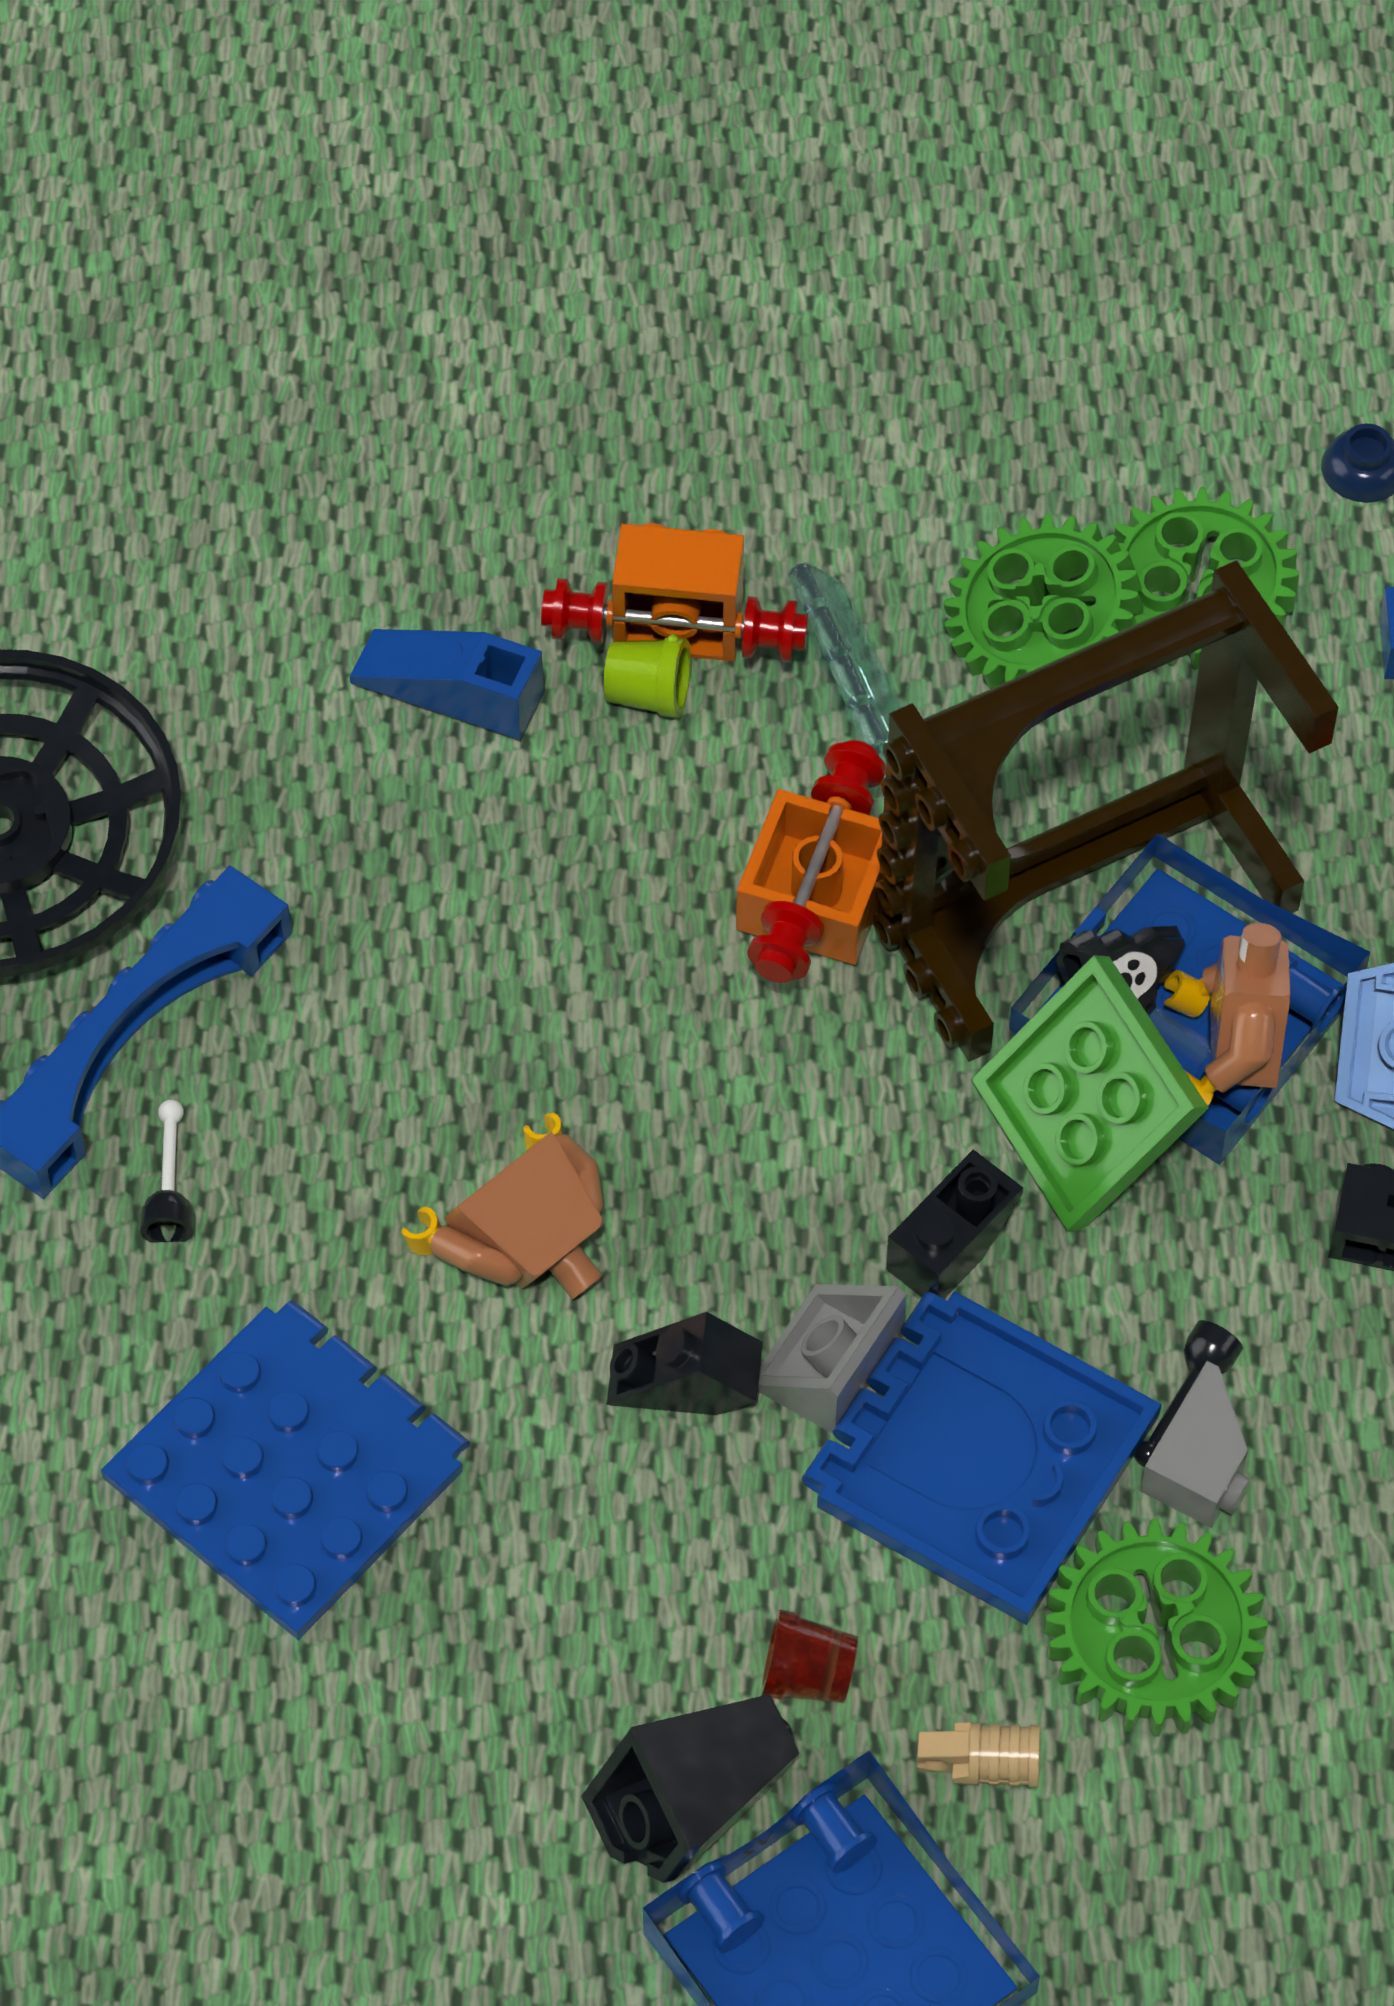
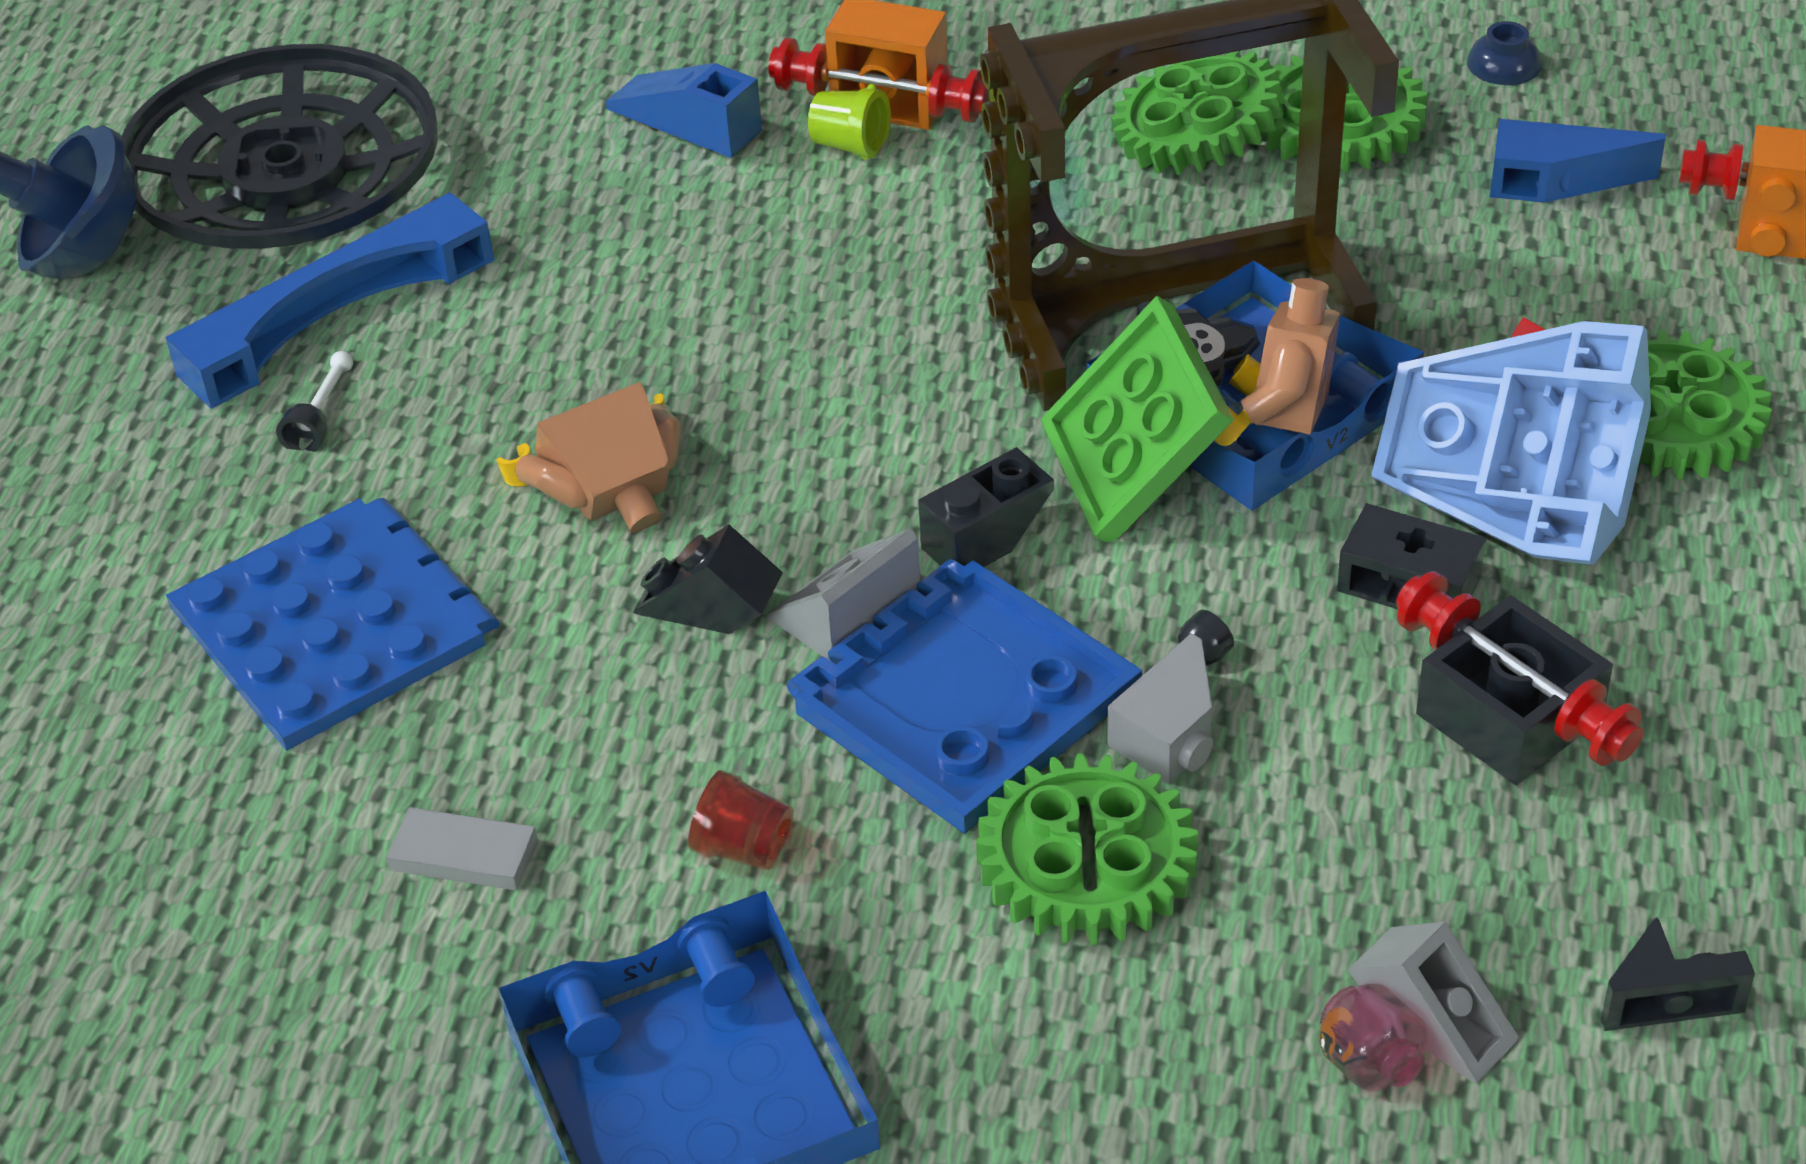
camera: 15 degrees right, 15 degrees down
black slope [581,1694,799,1883] -> none
orange brick [736,740,886,983] -> none
tan hinge [917,1722,1041,1788] -> none
none -> light grey tile [386,807,537,891]

